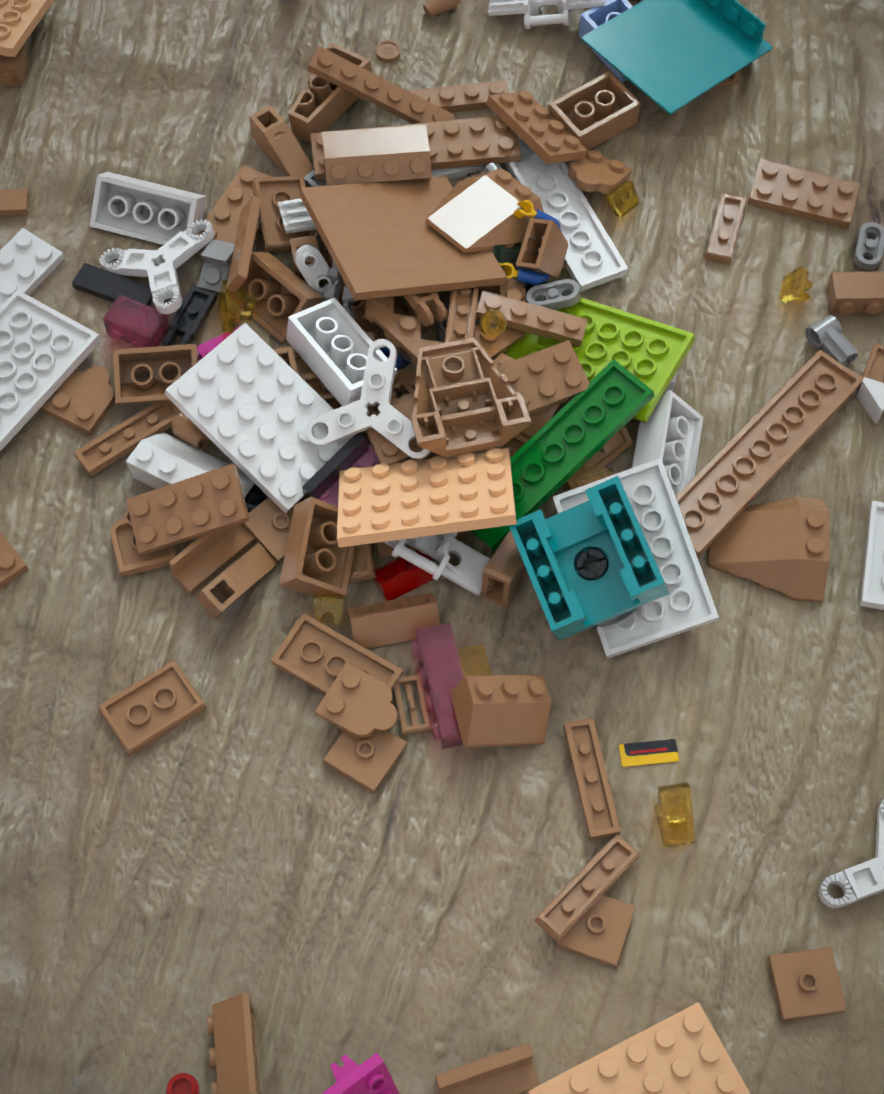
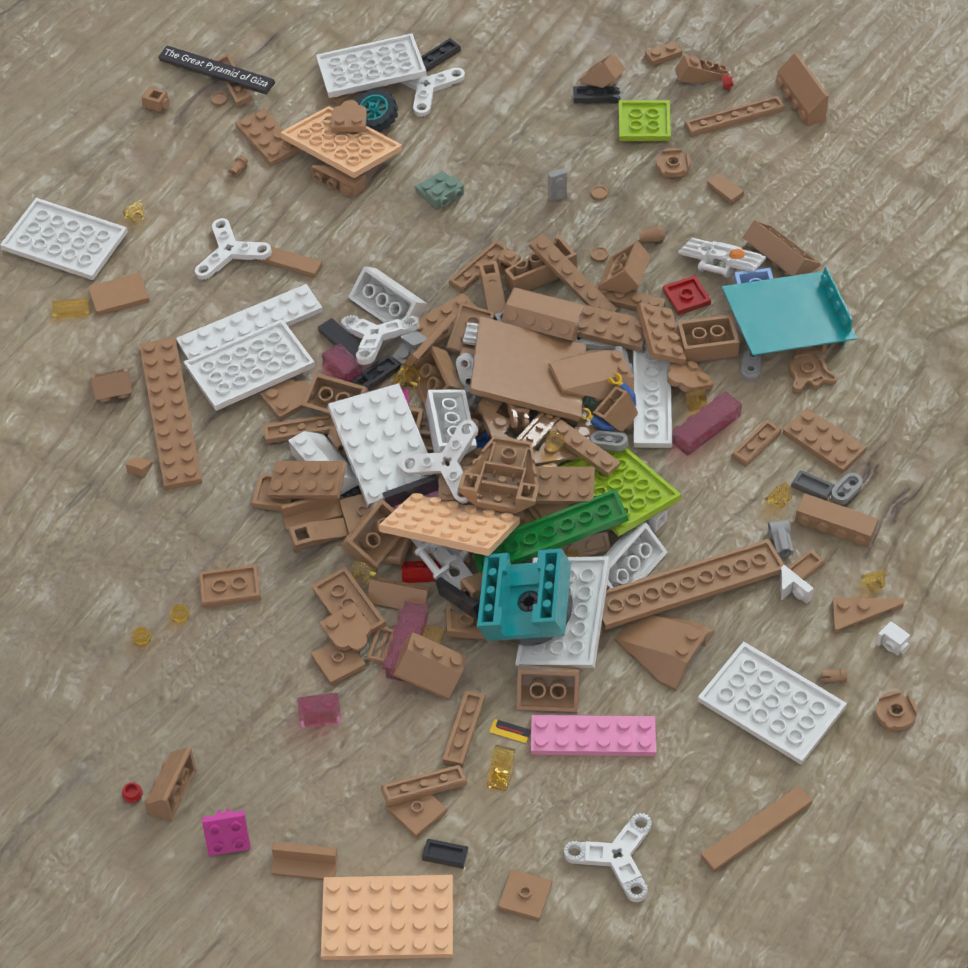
camera: 30 degrees right, 10 degrees down
none -> clear yellow plate [131,627,152,646]
none -> clear yellow plate [170,604,190,623]
none -> clear pink brick [297,693,342,728]
none -> sand green plate [415,171,464,211]
none -> black tile [422,838,469,869]
none -> black tile [435,577,479,621]
none -> medium nougat wing [445,605,510,641]
none -> medium nougat tile [449,241,509,293]
none -> medium nougat brick [498,249,521,276]
none -> medium nougat slope [516,664,580,712]
none -> bright pink plate [531,715,656,756]
none -> medium nougat slope [598,241,651,294]
none -> red tile [662,275,711,315]
none -> clear pink brick [672,391,742,456]
none -> light grey plate [741,350,762,382]
none -> medium nougat tile [789,348,838,393]
none -> dark grey tile [791,470,835,501]

